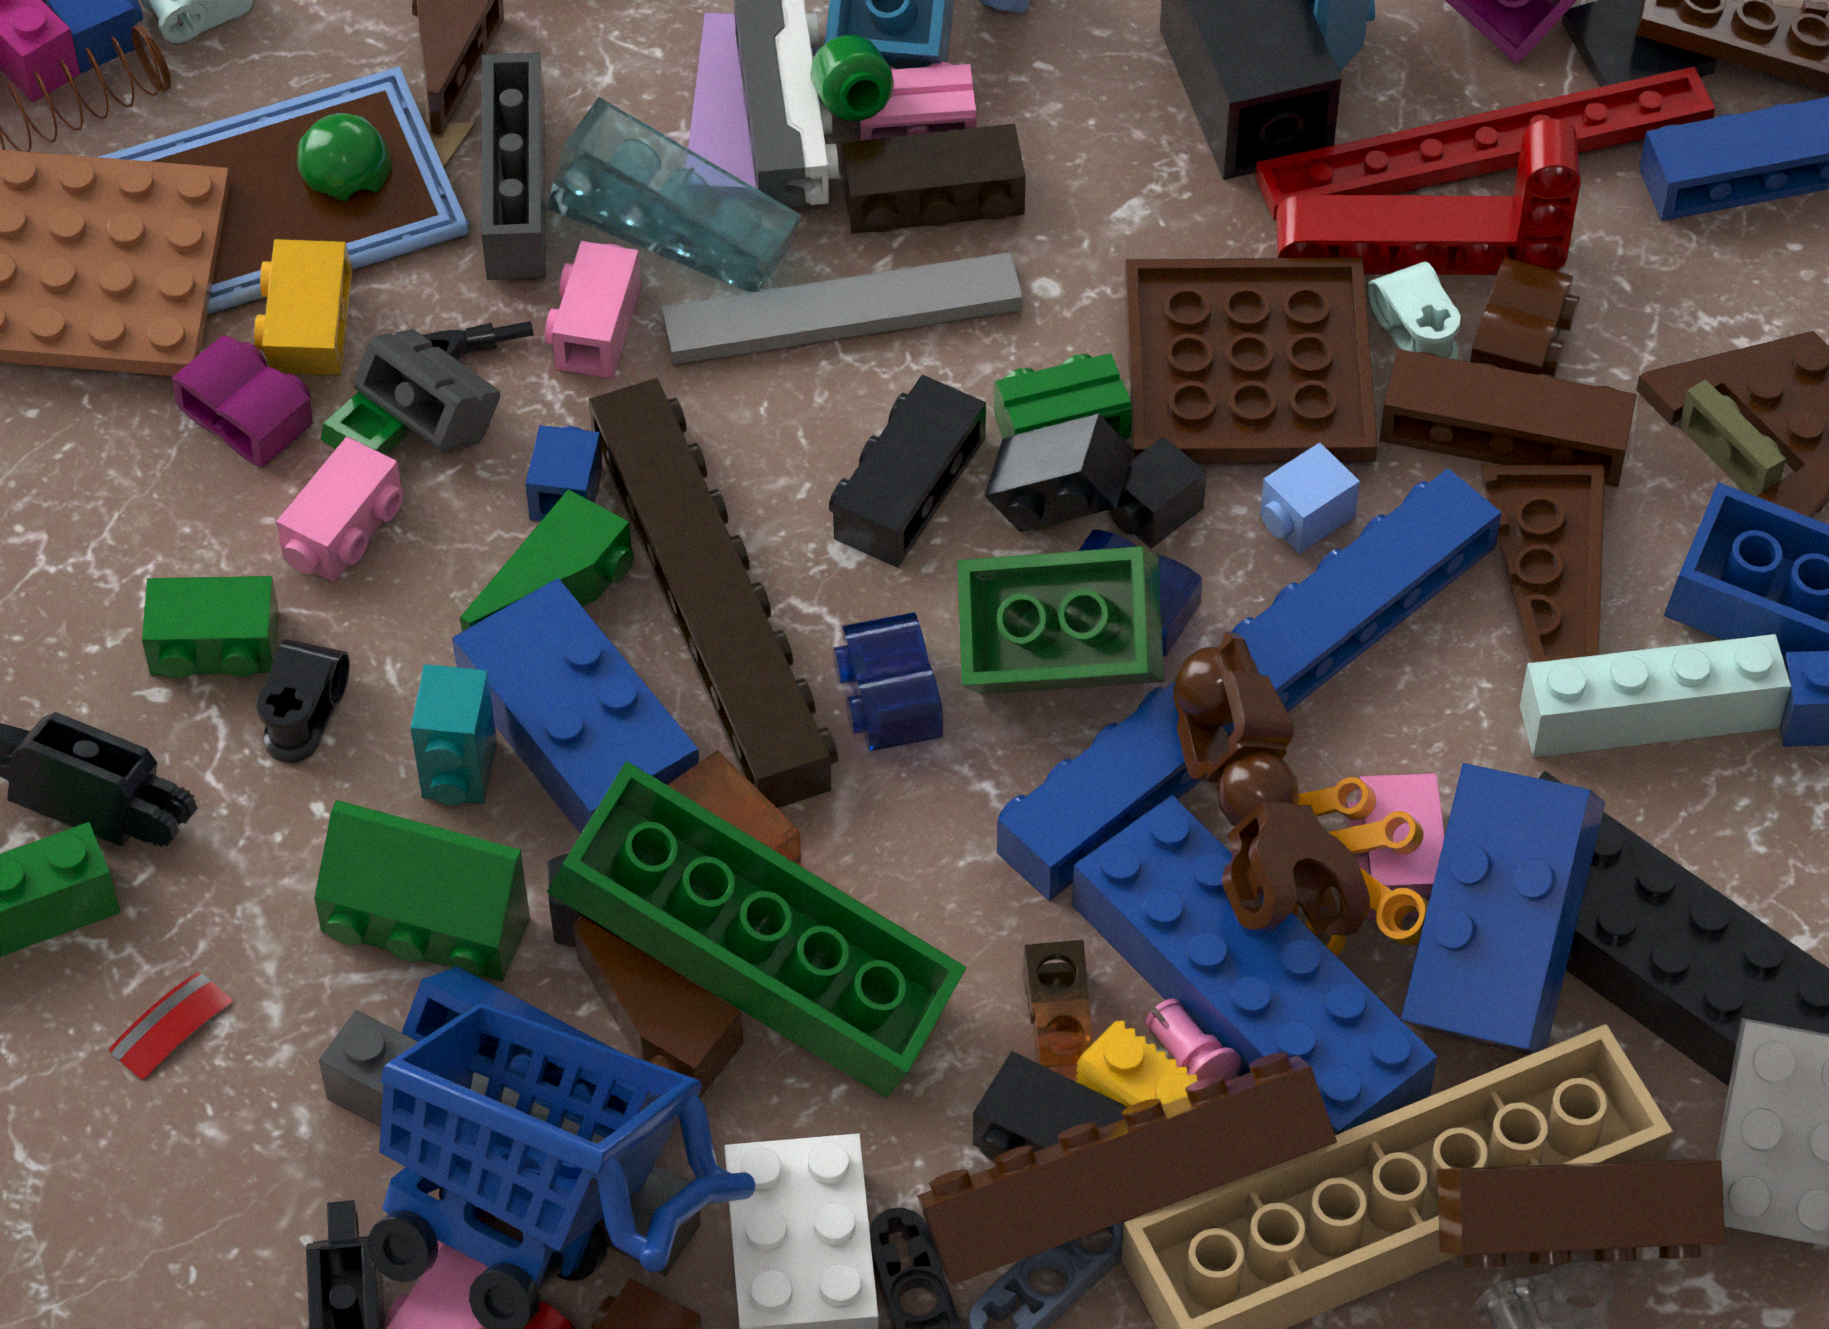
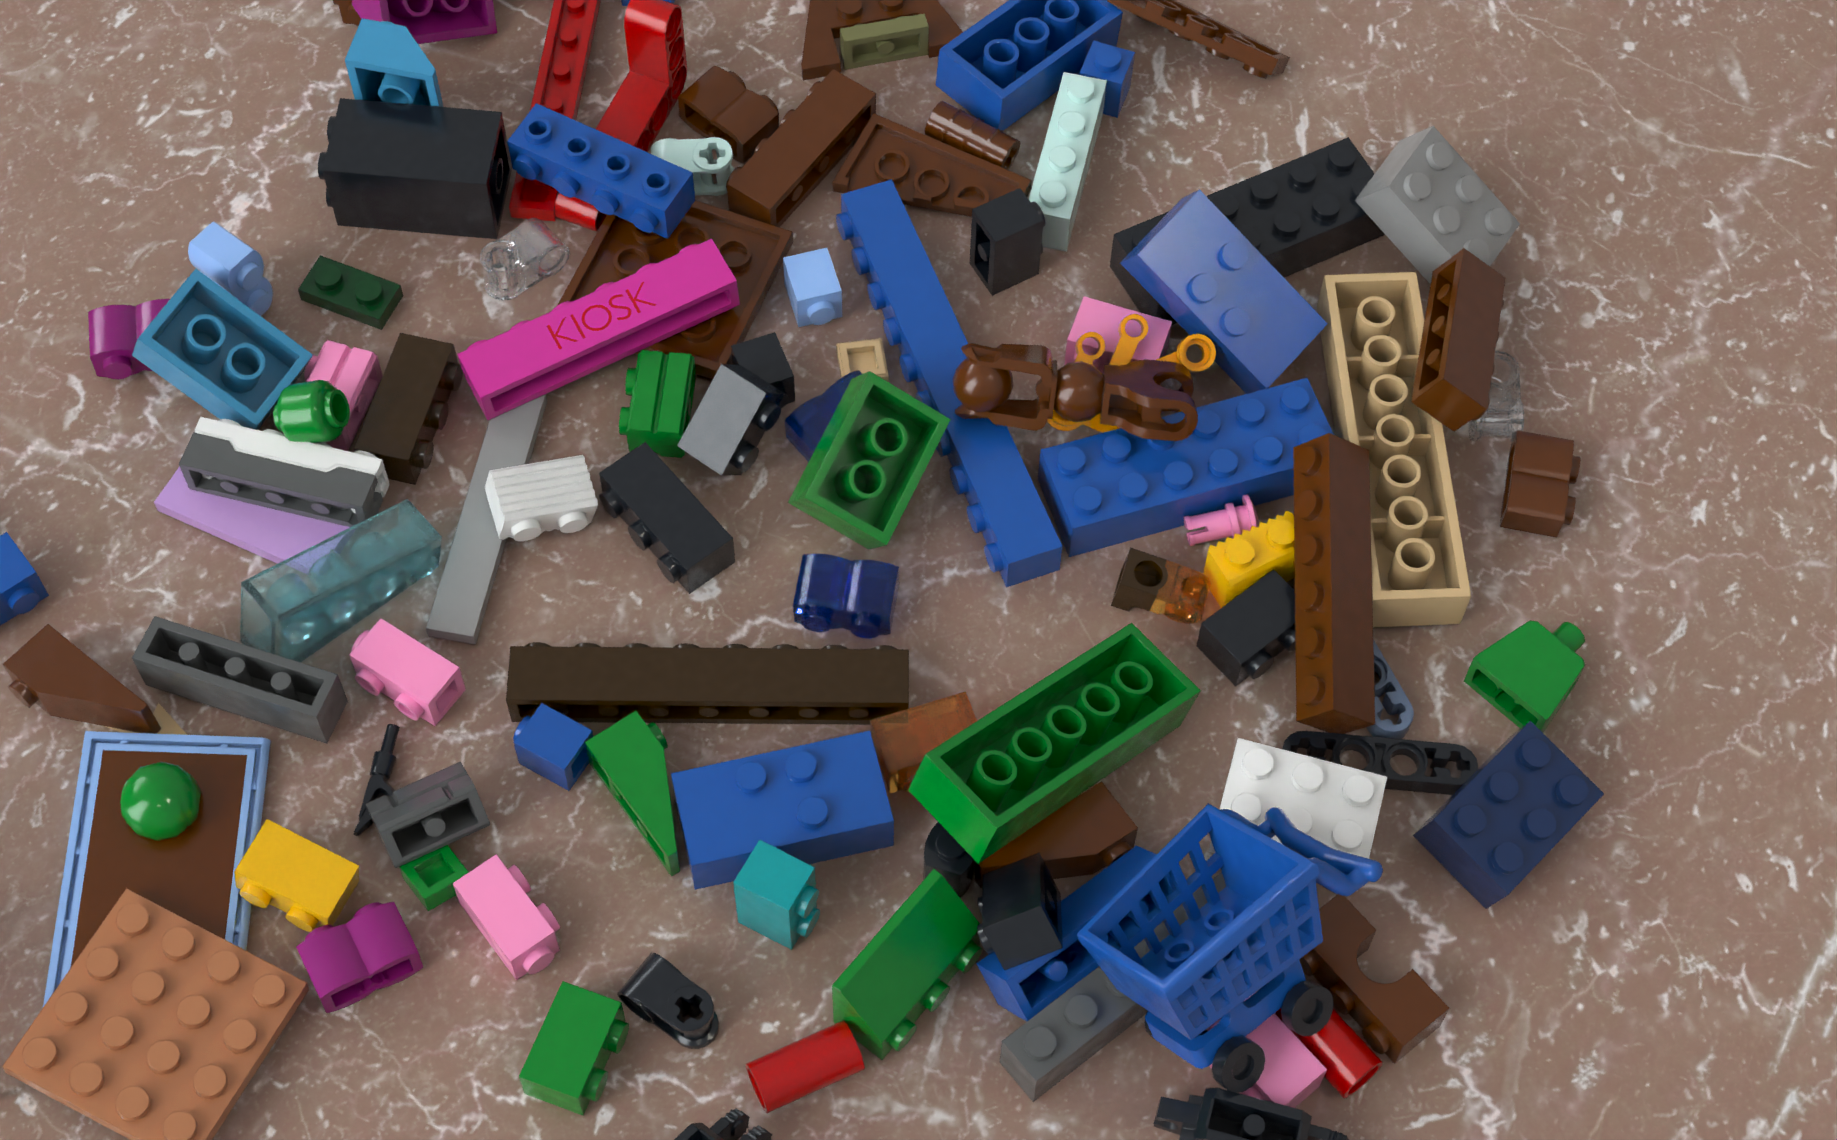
camera: 70 degrees left, 5 degrees up
none -> dark green plate [298,255,403,330]
none -> dark pink brick [457,239,740,420]
none -> clear piece [480,218,570,300]
none -> white brick [485,455,598,541]
none -> blue brick [507,103,695,239]
none -> red pin [746,1020,865,1113]
none -> tan tile [836,338,889,391]
none -> reddish brown axle [925,101,1020,170]
none -> black brick [969,188,1046,296]
none -> black brick [977,852,1063,970]

